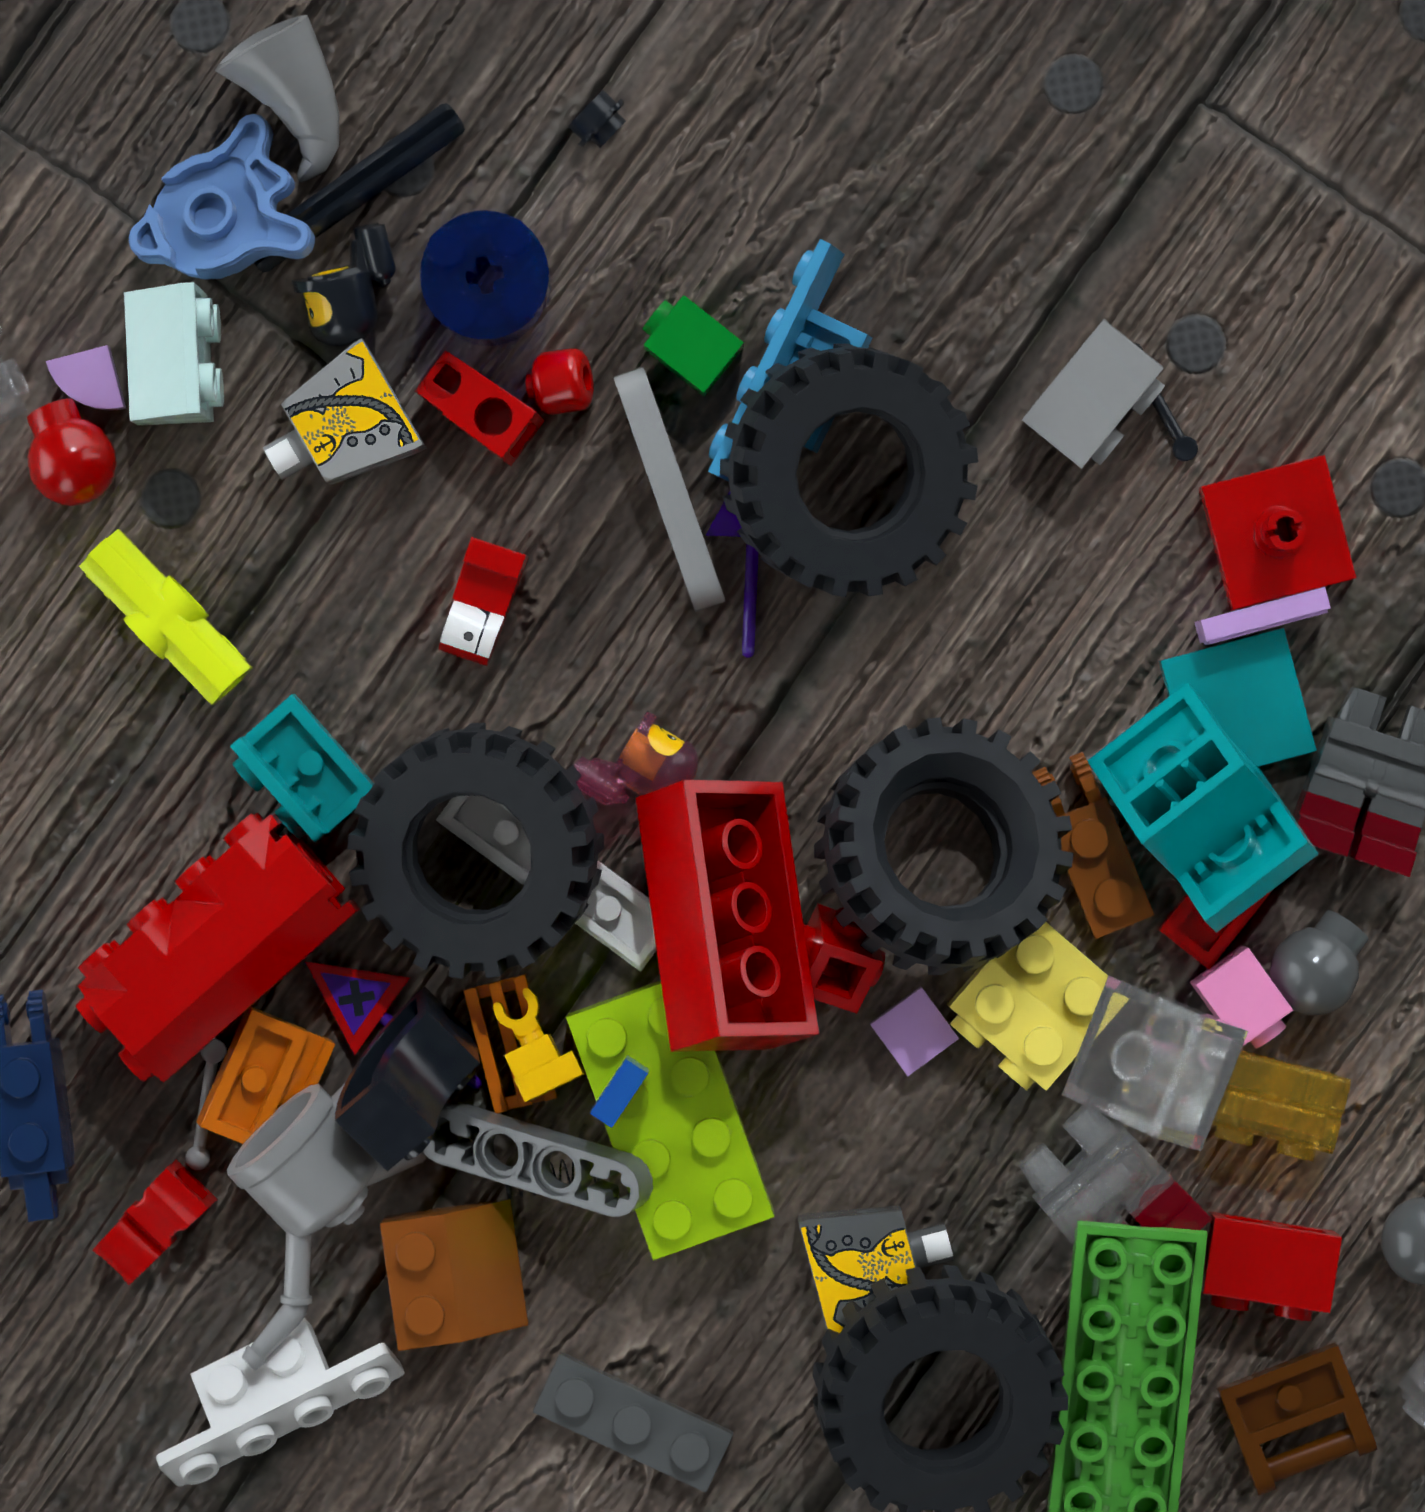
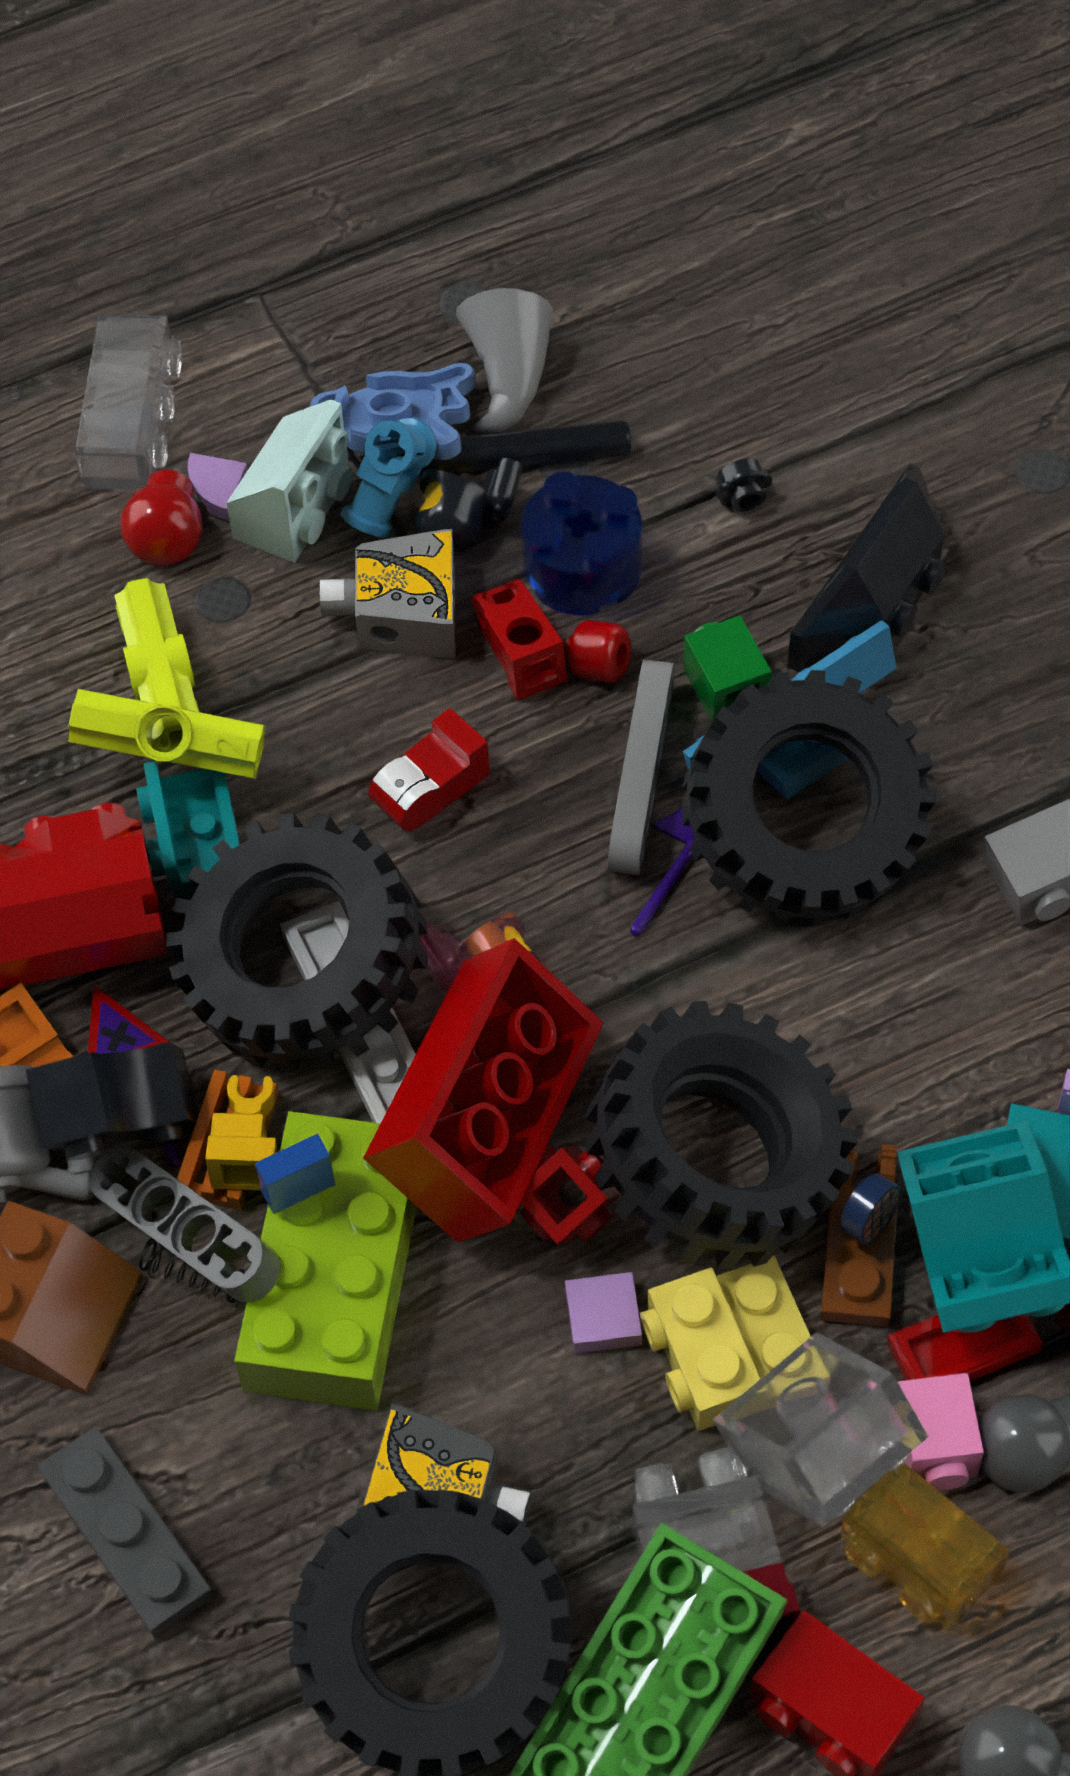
camera: 30 degrees right, 30 degrees down
none -> neon yellow piece [68,689,266,779]
none -> dark azure connector [340,417,437,538]
none -> black wedge [787,463,947,672]
none -> dark blue tile [840,1173,901,1245]

